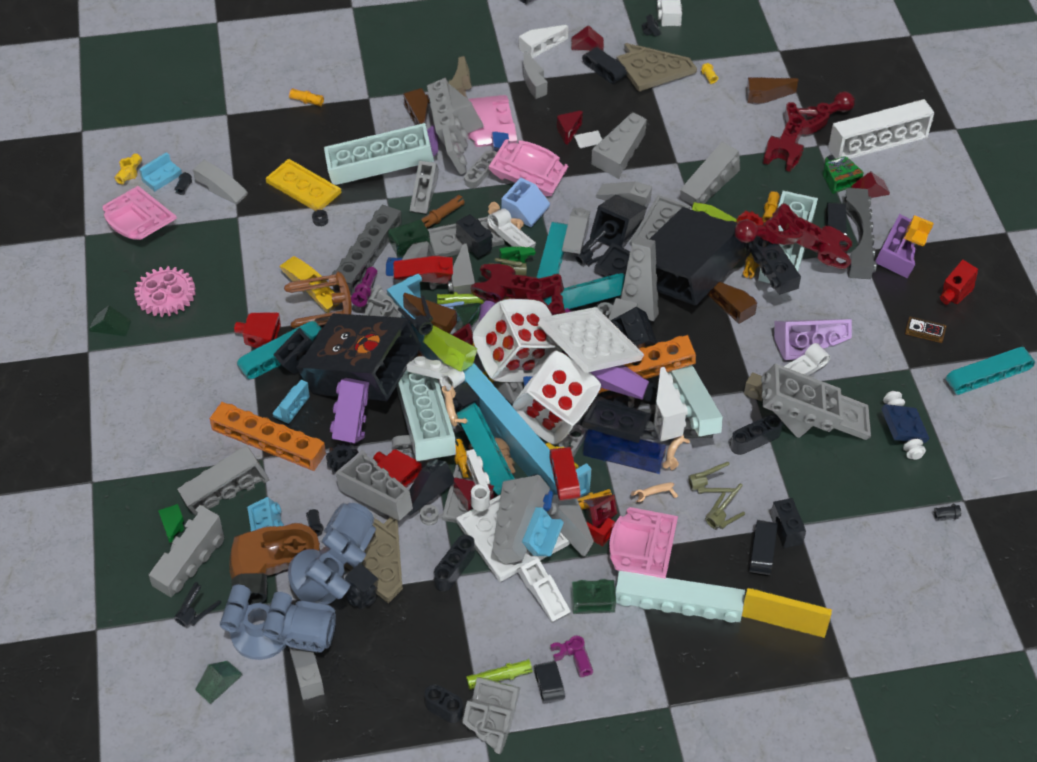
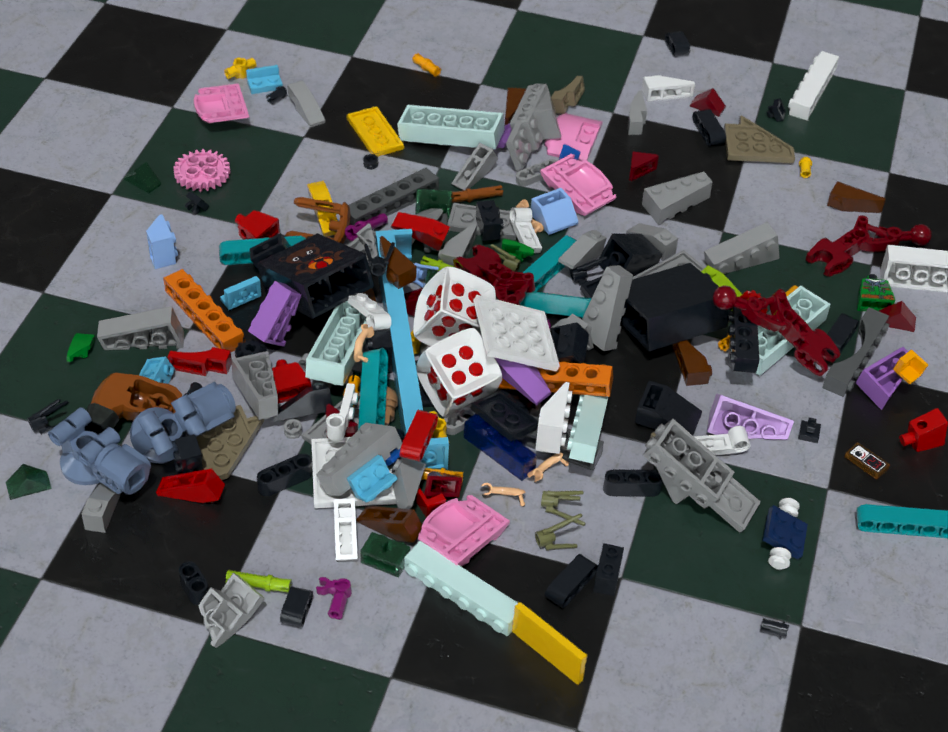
camera: 25 degrees right, 5 degrees down
light grey wedge [149,505,225,598] -> none
lime slope [423,326,478,372] -> none
white sticker [574,131,602,148] -> none
none -> light blue slope [146,214,178,269]
none -> red slope [156,468,225,503]
none -> red slope [168,347,232,376]
none -> black tile [185,191,209,215]
none -> reddish brown slope [356,506,422,543]
none -> black slope [635,381,702,435]
none -> black tile [798,418,821,444]

